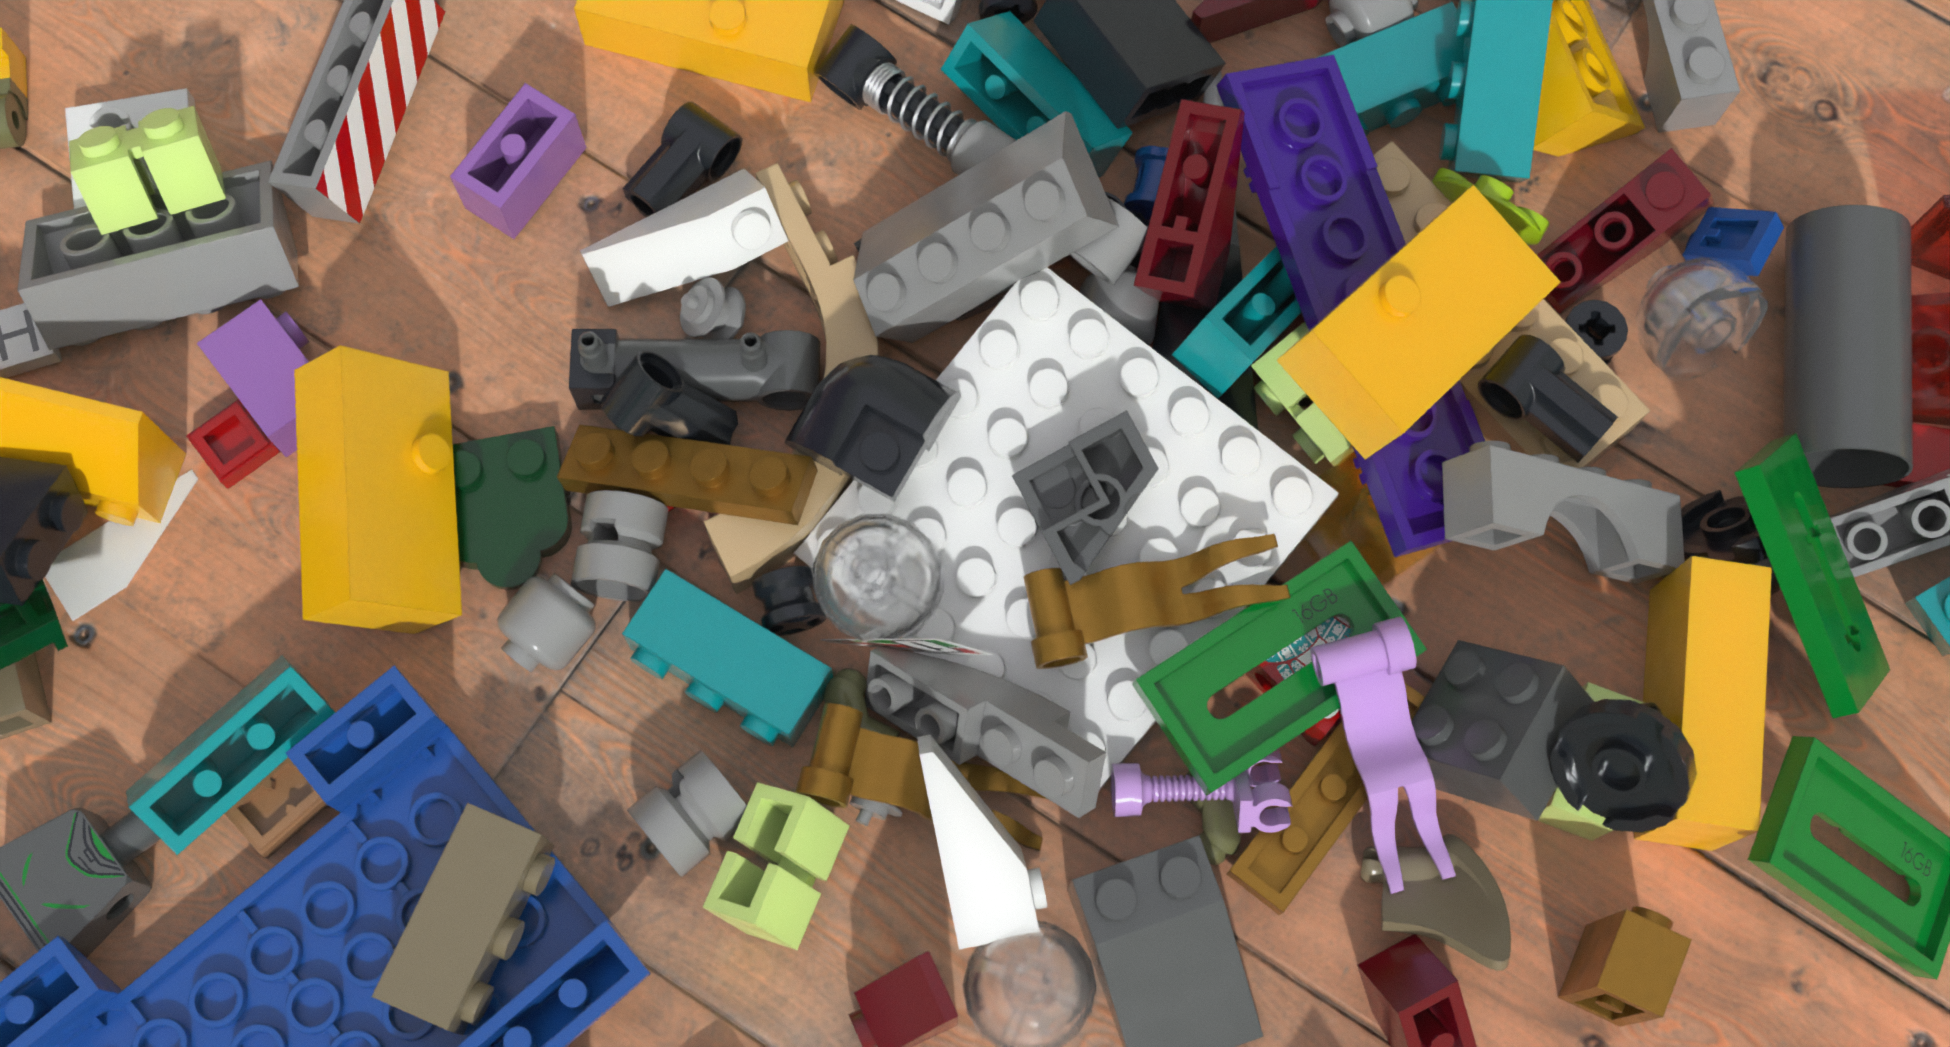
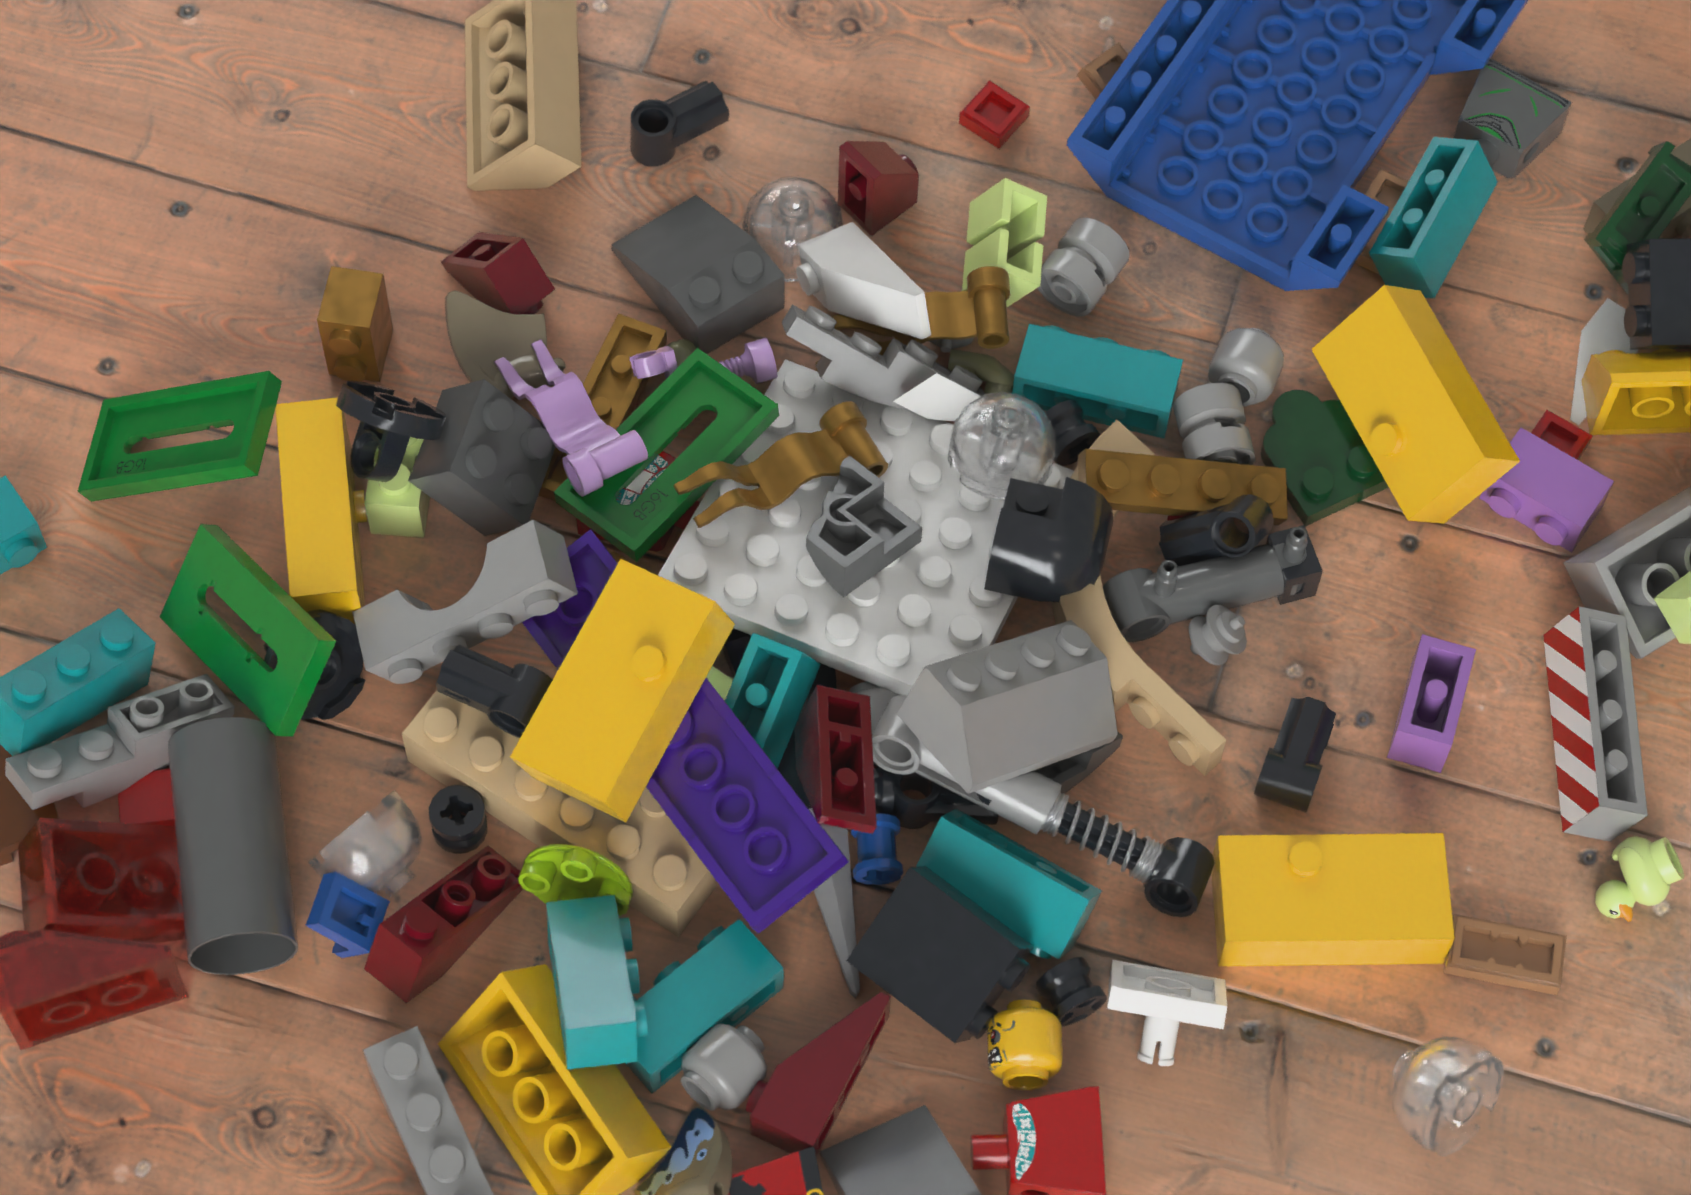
camera: 165 degrees right, 10 degrees down
dark tan brick [371,803,555,1036] -> none
white slope [580,169,788,307] -> none

